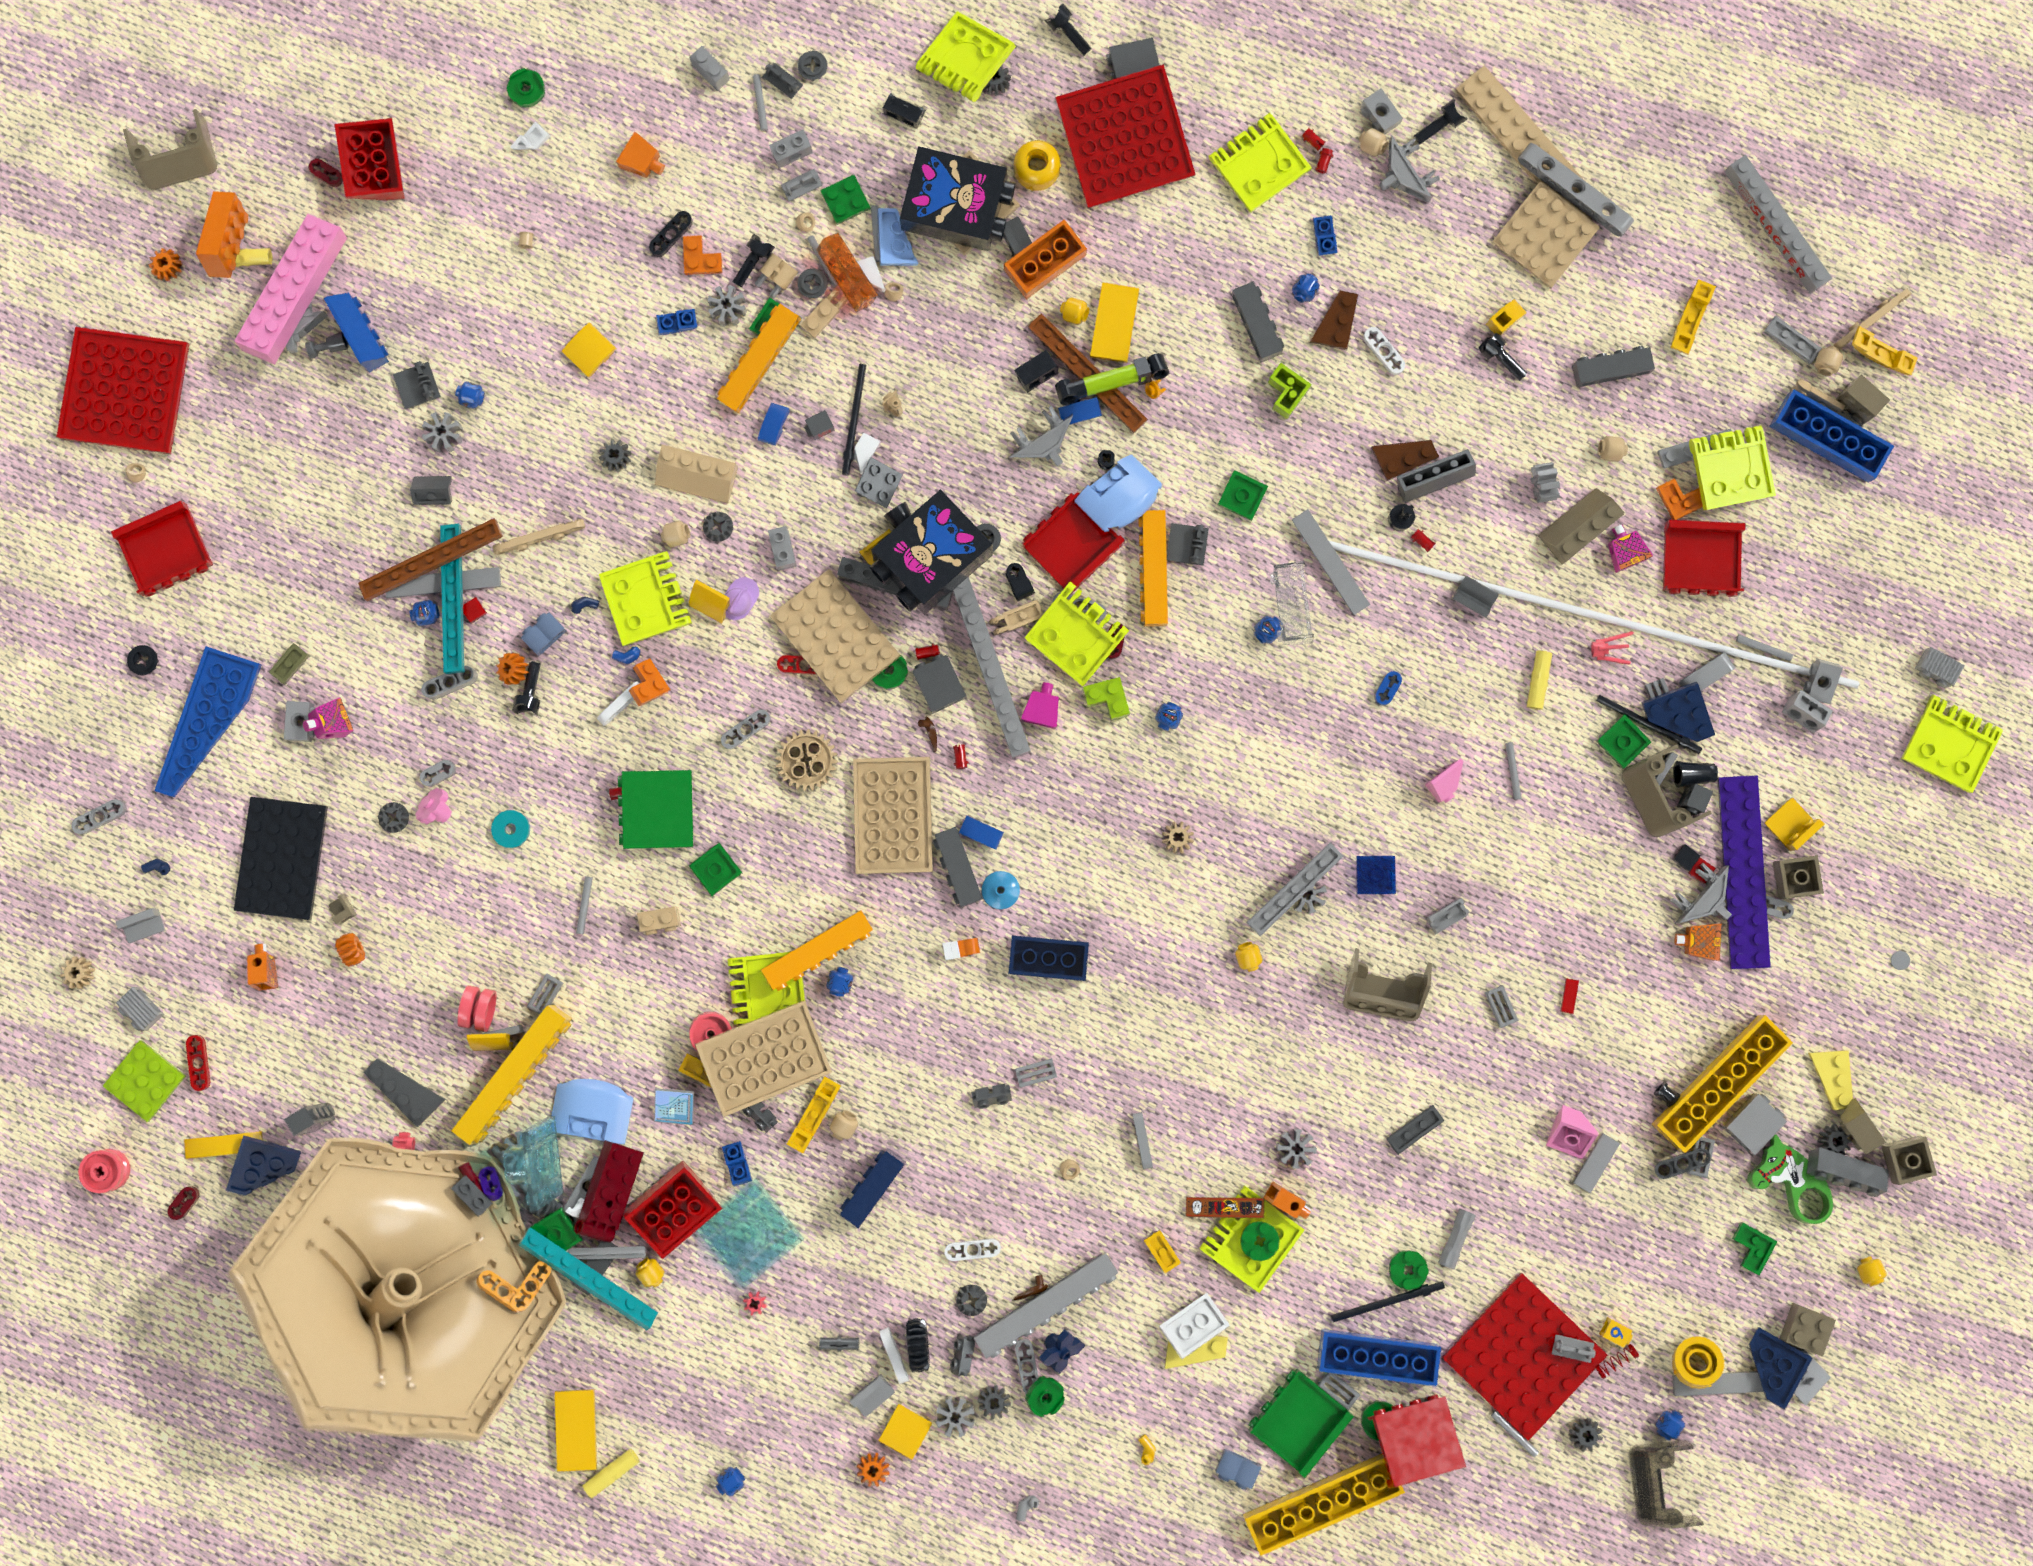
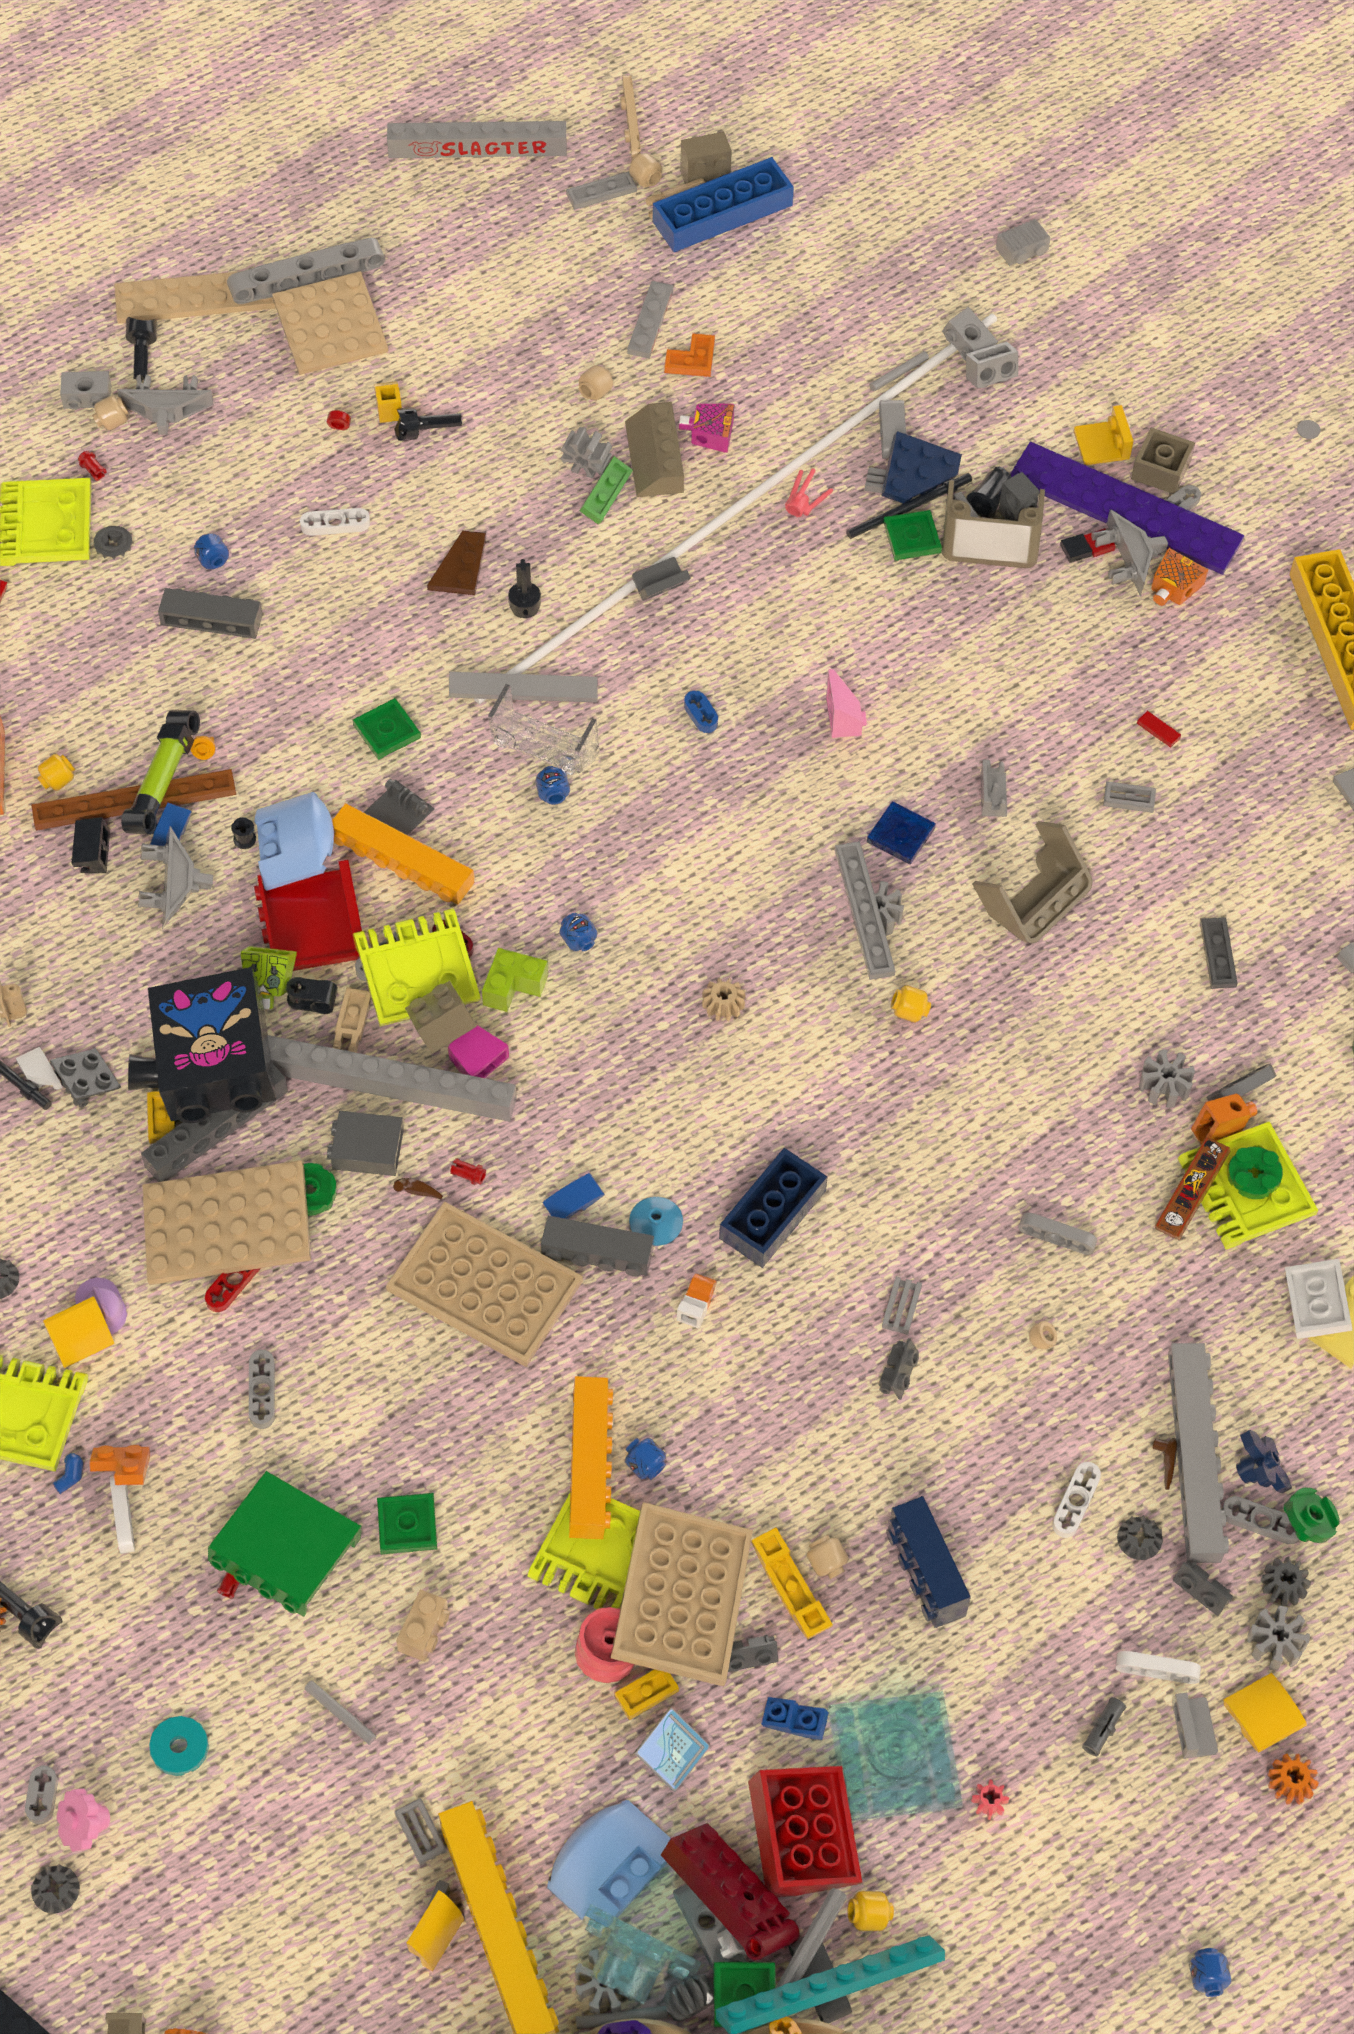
camera: 60 degrees left, 25 degrees down
coral wheel [457,985,497,1032] -> none
light grey brick [768,526,797,571] -> none
tan gear [775,729,838,791] -> none
black gear [906,1318,930,1373] -> none
red pin [915,643,940,660] -> none
yellow tile [1090,282,1140,363] -> none
yellow plate [1144,1229,1181,1274] -> none
lime brick [1268,363,1312,420] -> none
red pin [1301,128,1326,151] -> none
reddish brown wing [1310,290,1358,350] -> none
blue slope [1312,215,1338,256] -> none
dark grey brick [1397,449,1476,503] -> none
red pin [1411,529,1436,552] -> none
light grey bar [1505,742,1522,800] -> none
light yellow axle [1527,650,1553,710] -> none
bright pink slope [1546,1105,1598,1159] -> none
dark grey brick [1572,346,1655,388] -> none
black bush [1654,1082,1680,1107] -> none
red panel [1663,520,1746,597] -> none
yellow slope [1670,279,1716,355] -> none
neon yellow hinge [1689,425,1776,511] -> none
yellow slope [1852,326,1918,376] -> none
neon yellow hinge [1901,694,2003,793] -> none
none -> dark grey gear [94,526,133,560]
none -> lime torso [241,946,296,1009]
none -> red tile [326,410,351,431]
none -> dark tan brick [405,980,477,1054]
none -> bright green plate [579,456,633,525]
none -> beam [1206,1064,1277,1101]

